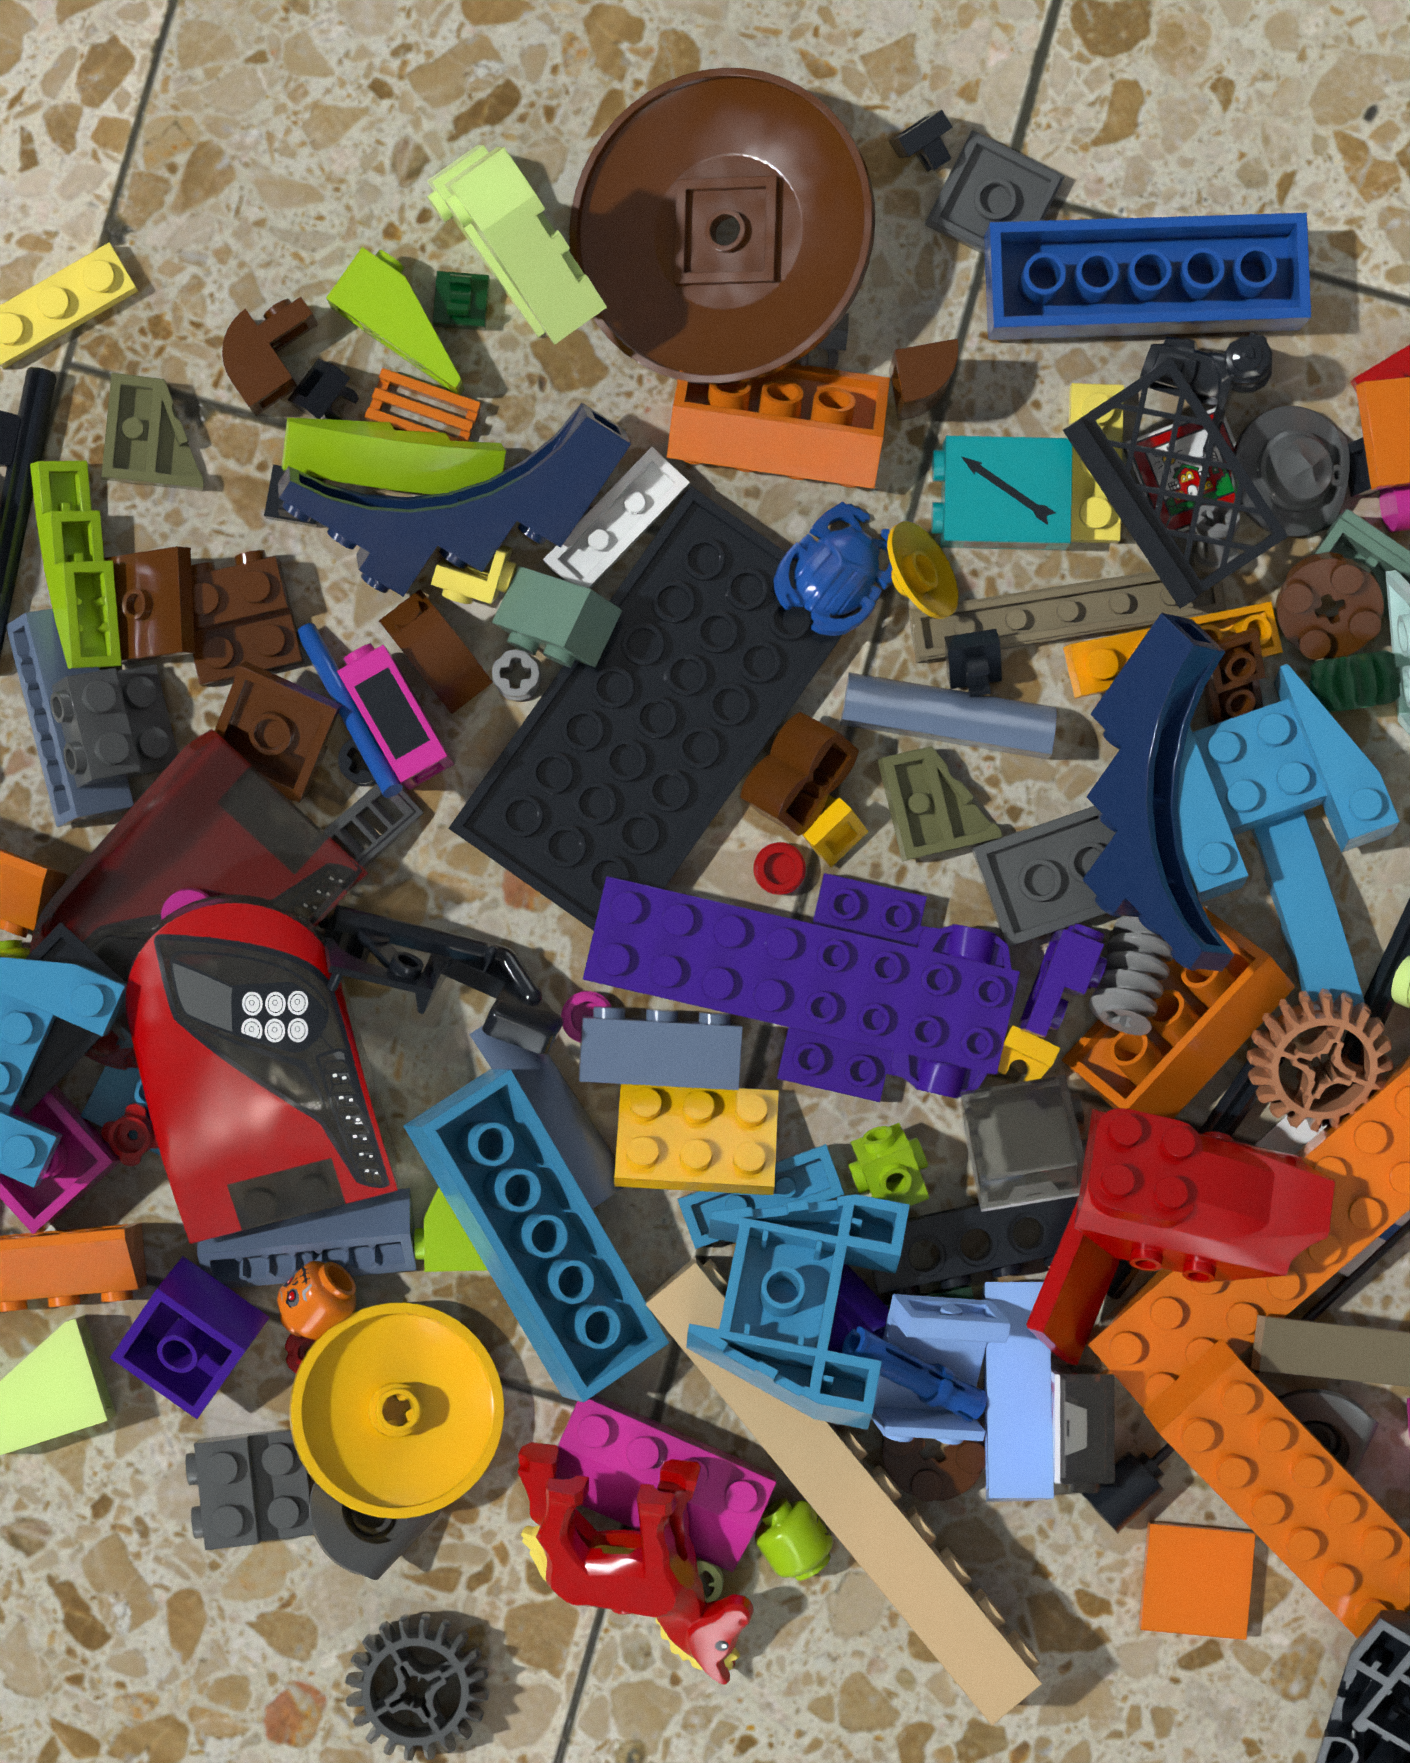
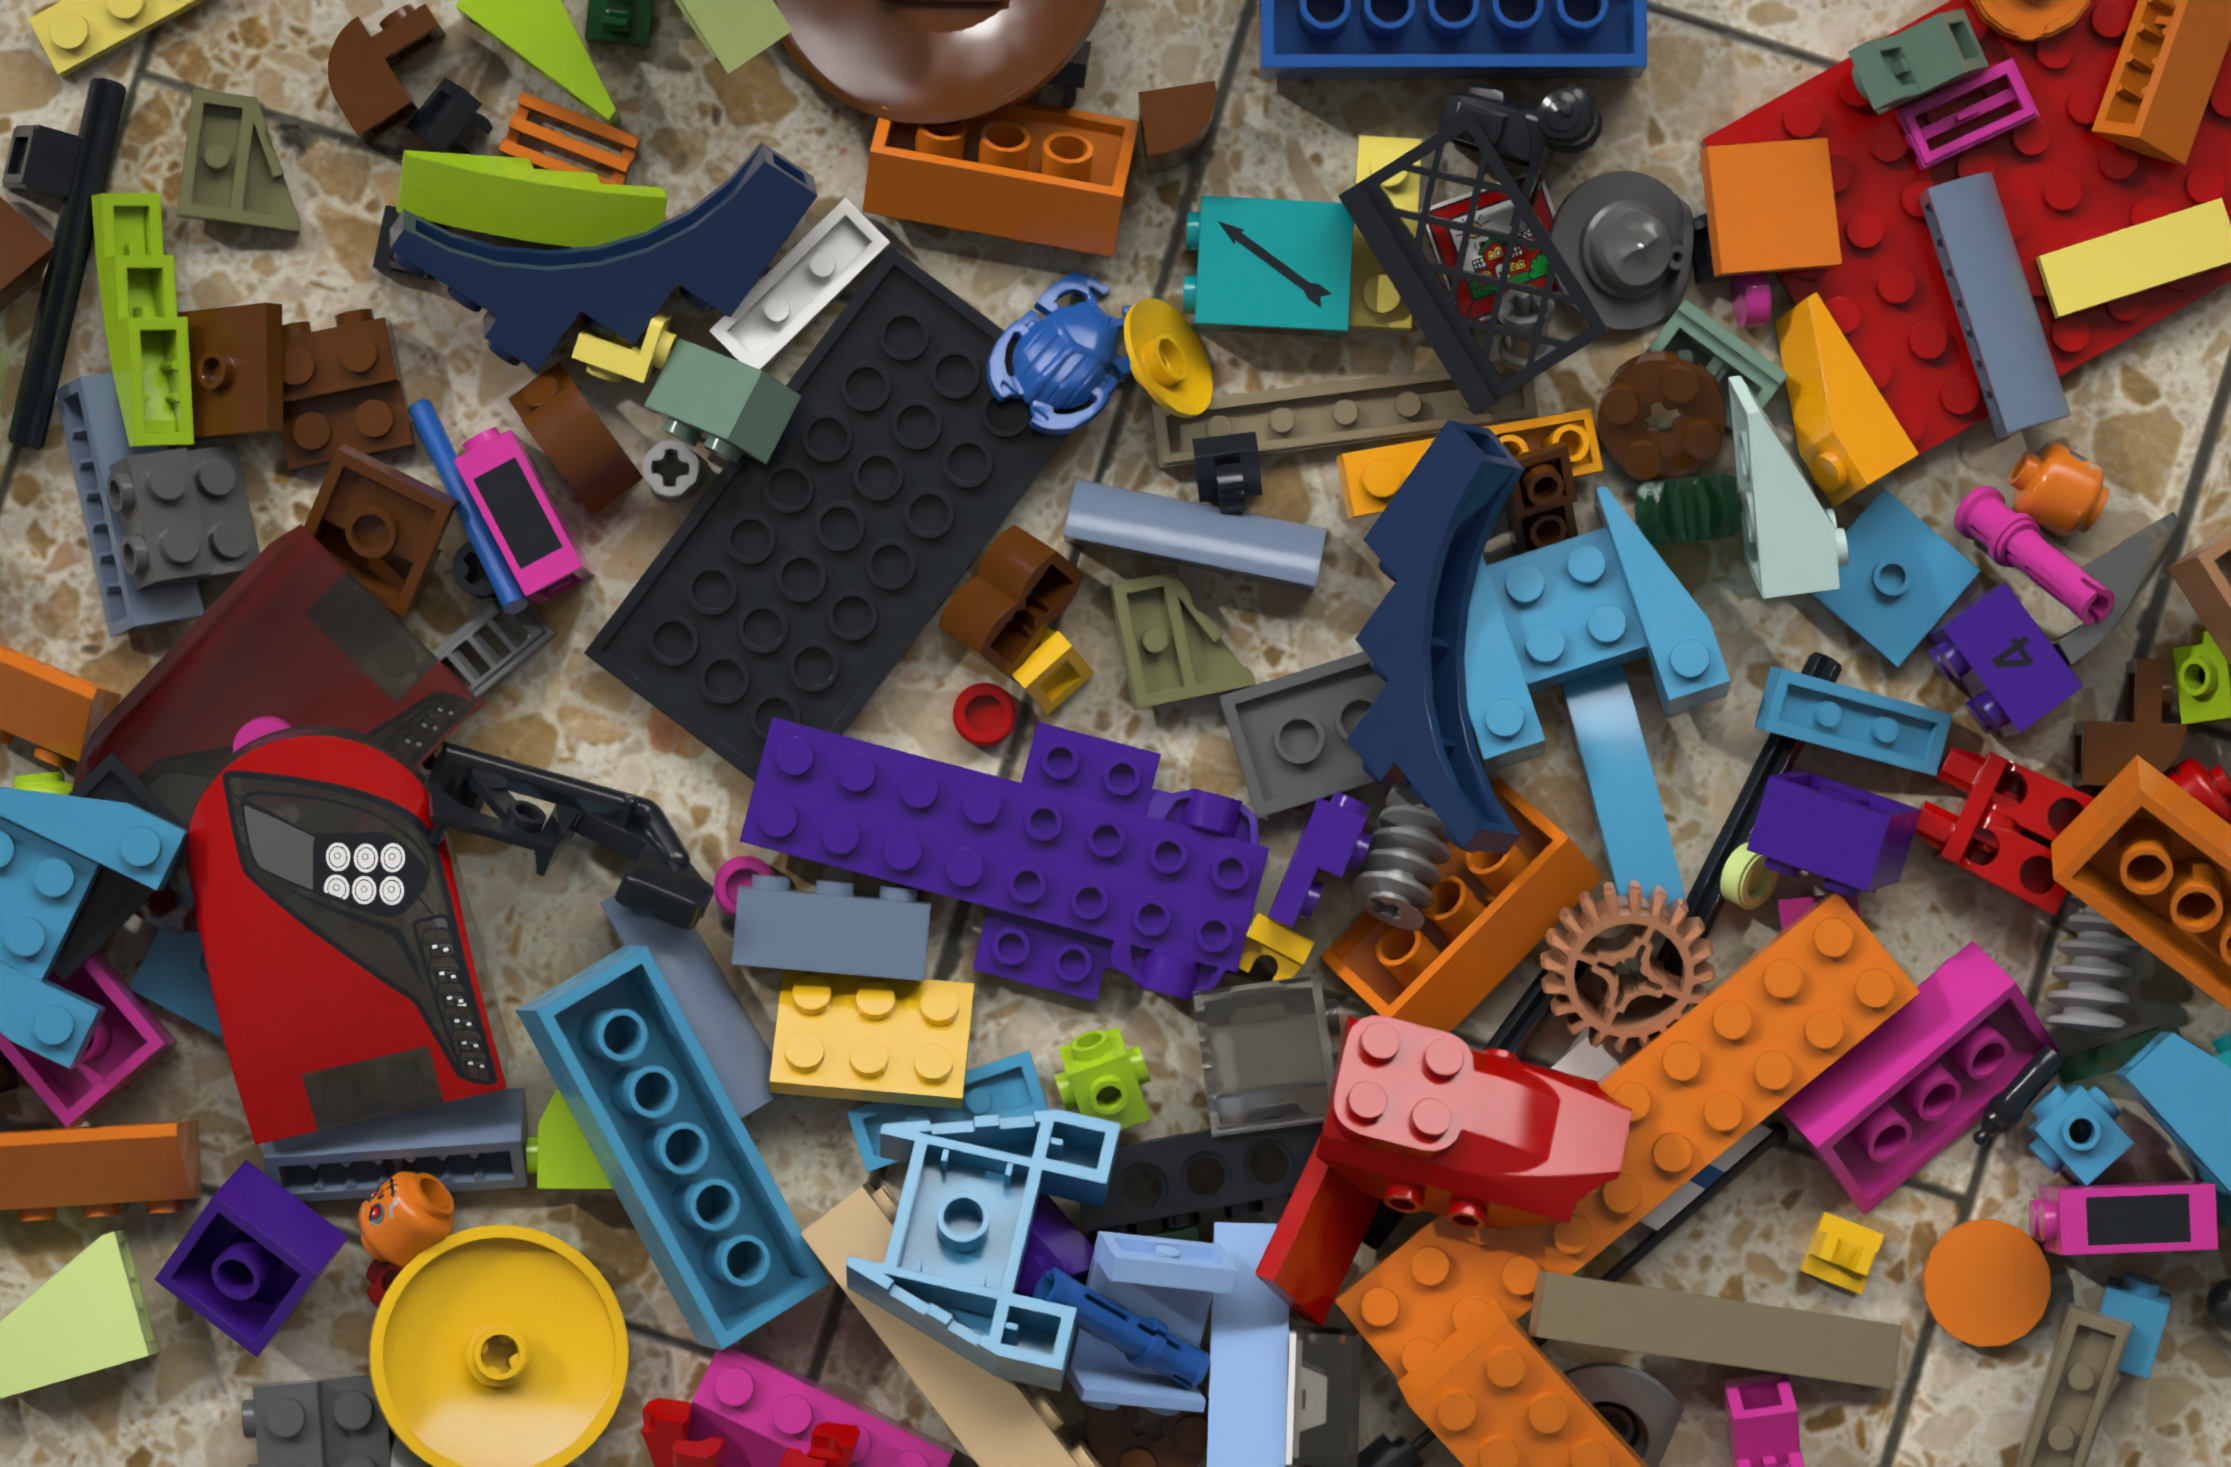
camera: 10 degrees right, 0 degrees up
red plate [101,1103,159,1167] -> none

